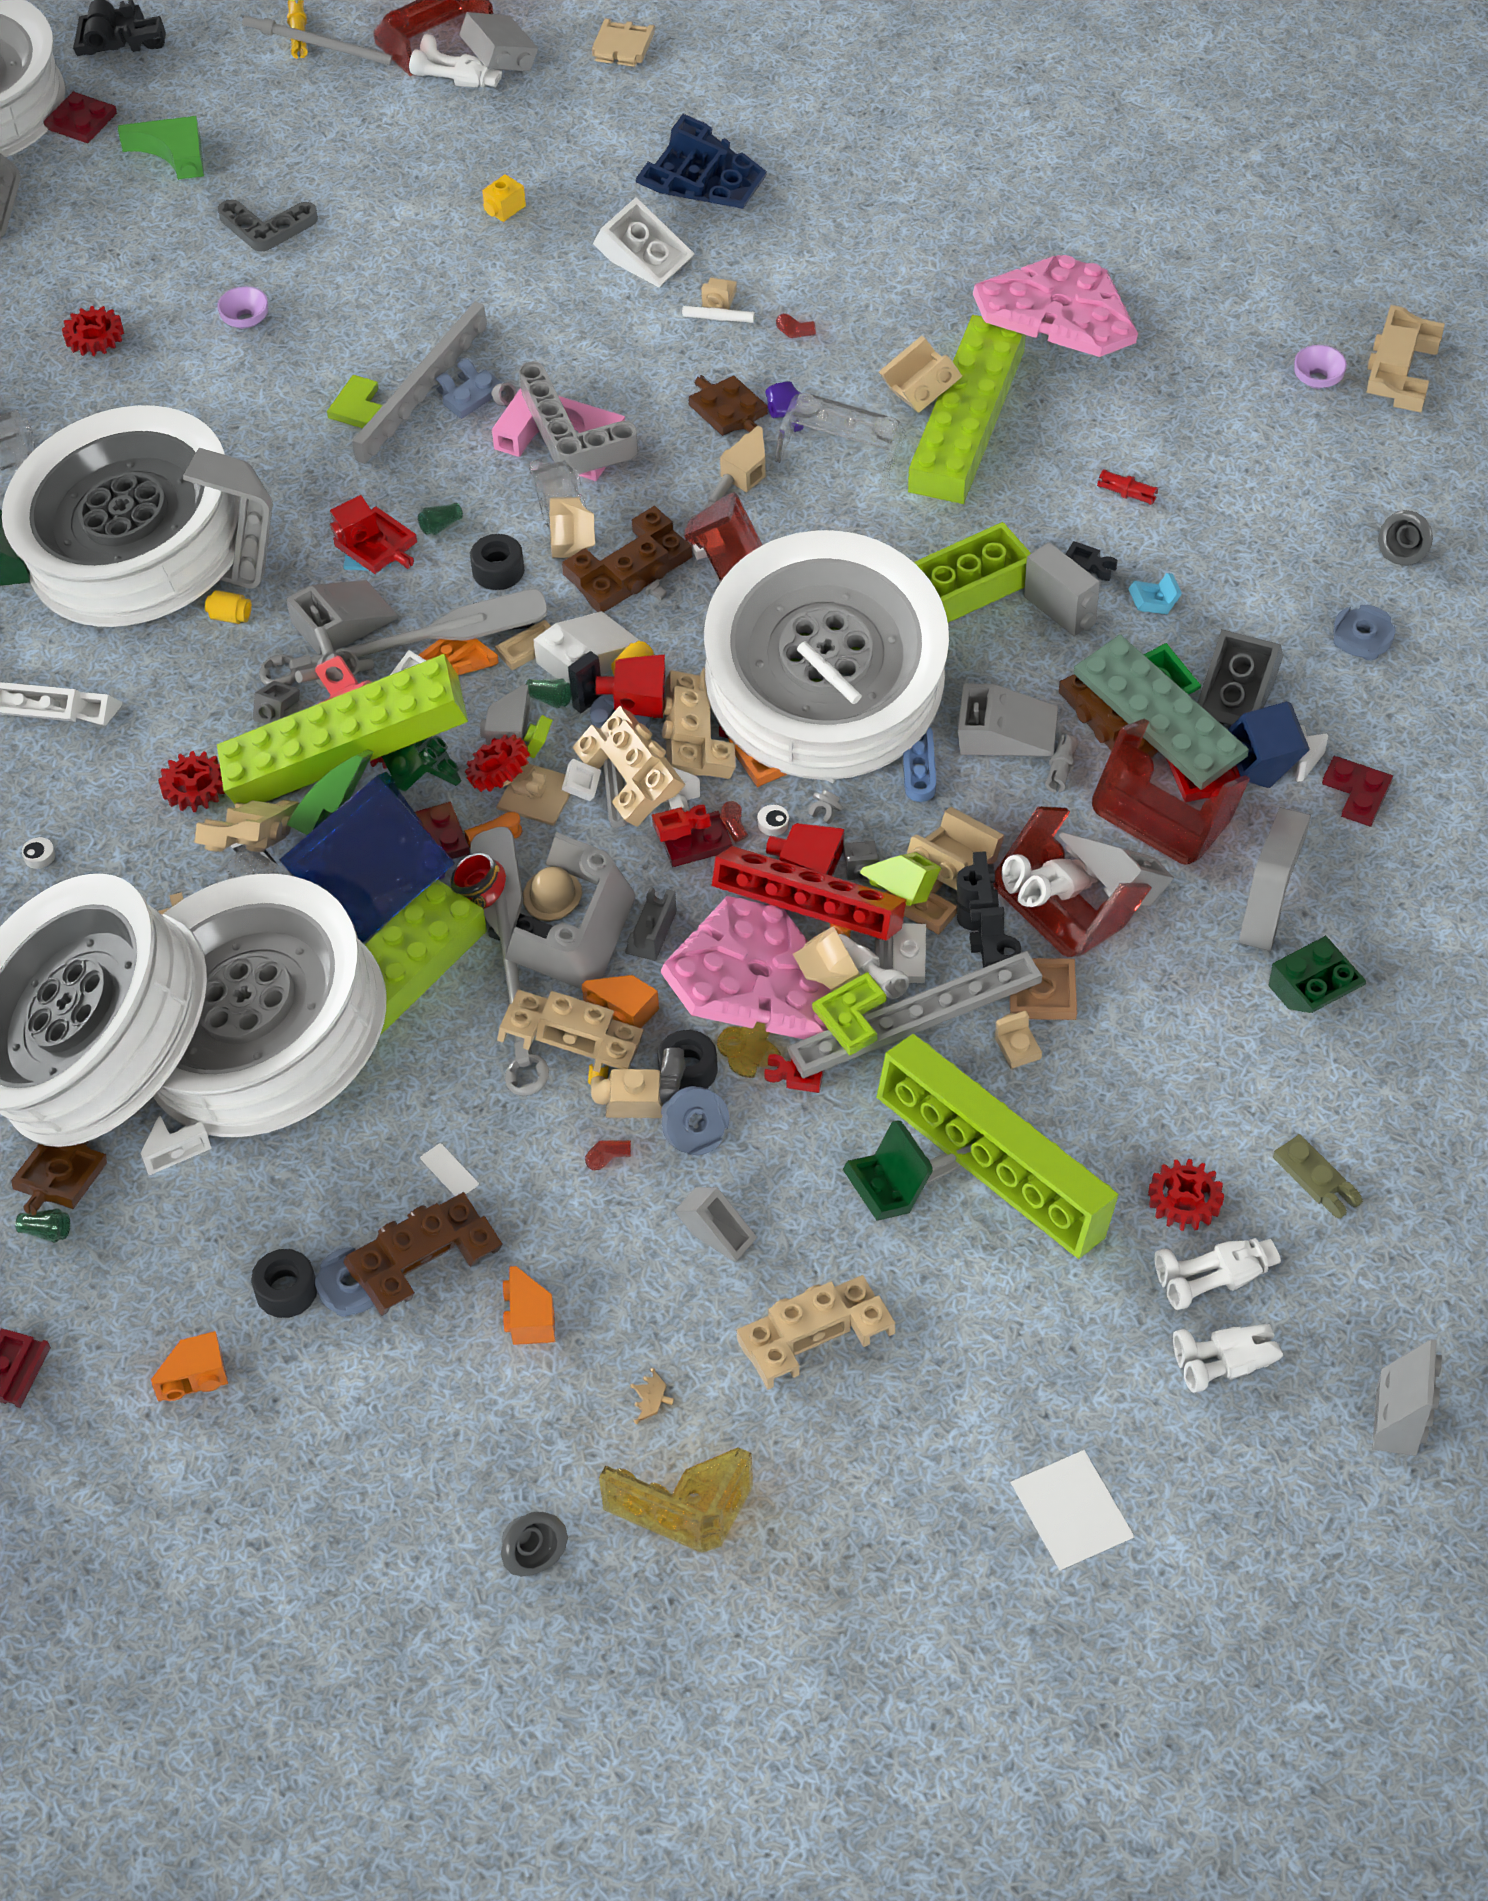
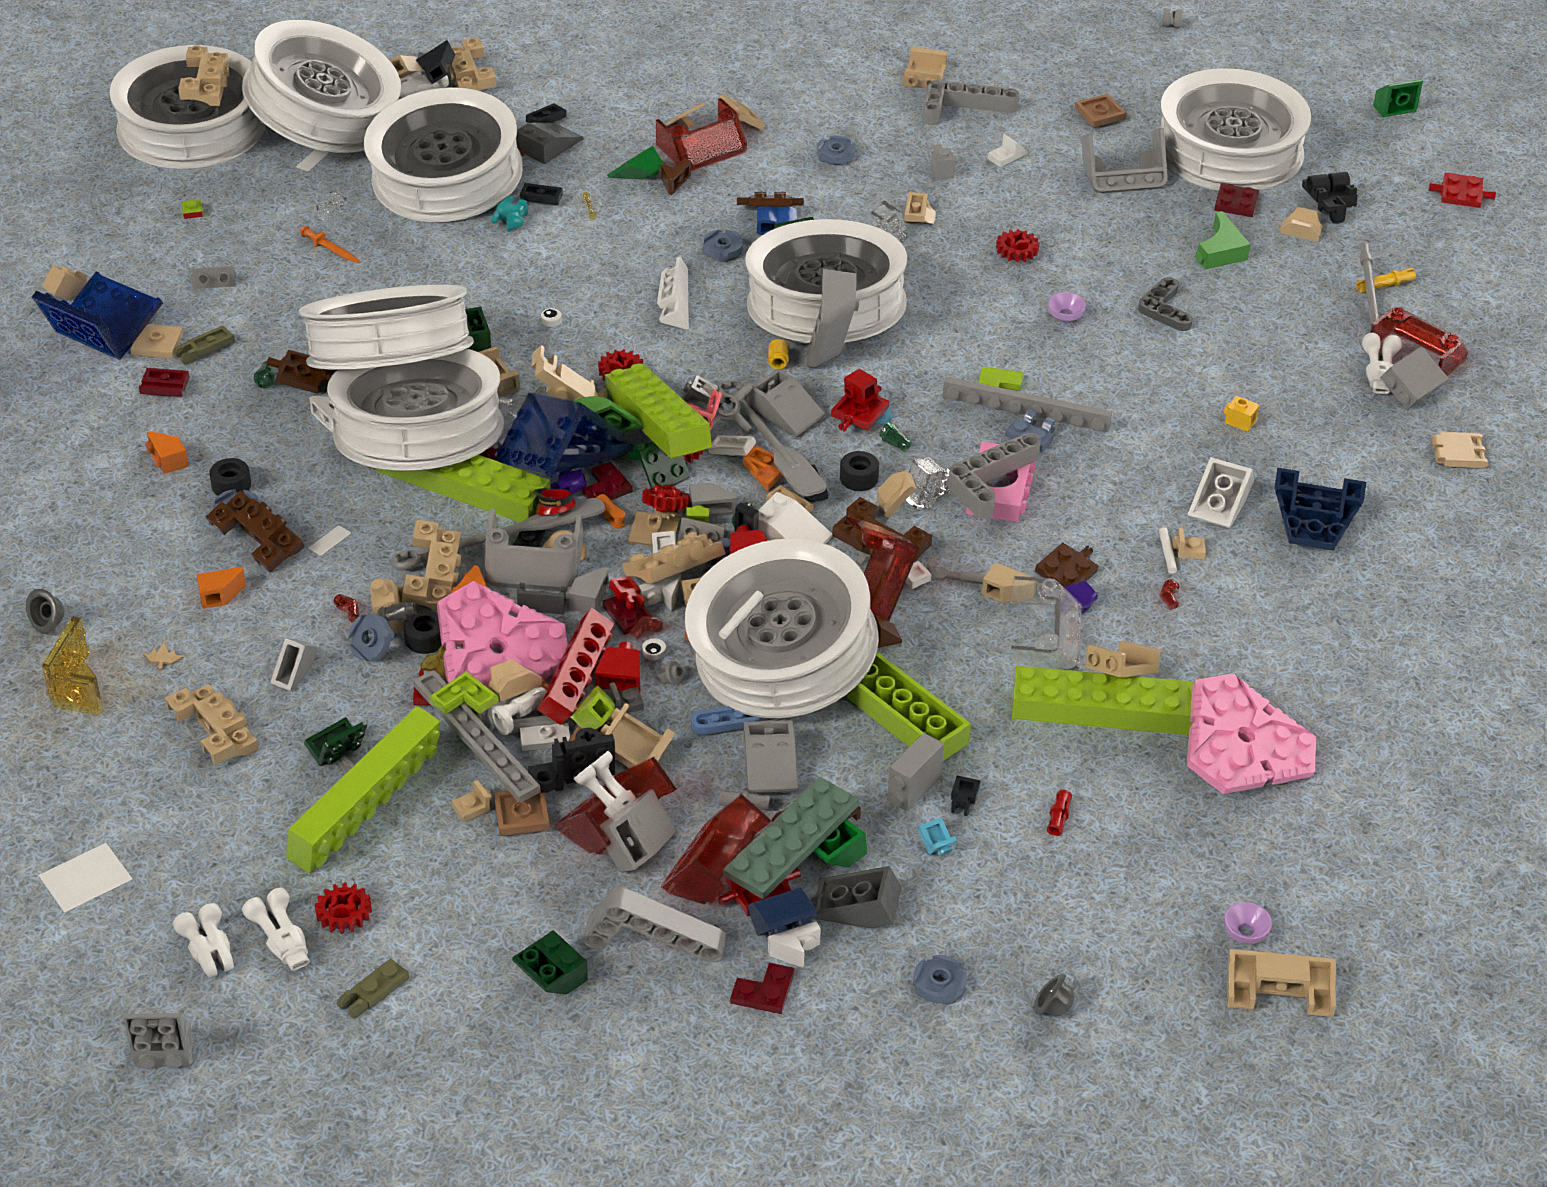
camera: 75 degrees right, 10 degrees down
none -> light grey slope [566,567,609,613]
none -> light grey hinge [679,517,728,542]
none -> tan slope [1279,207,1323,242]

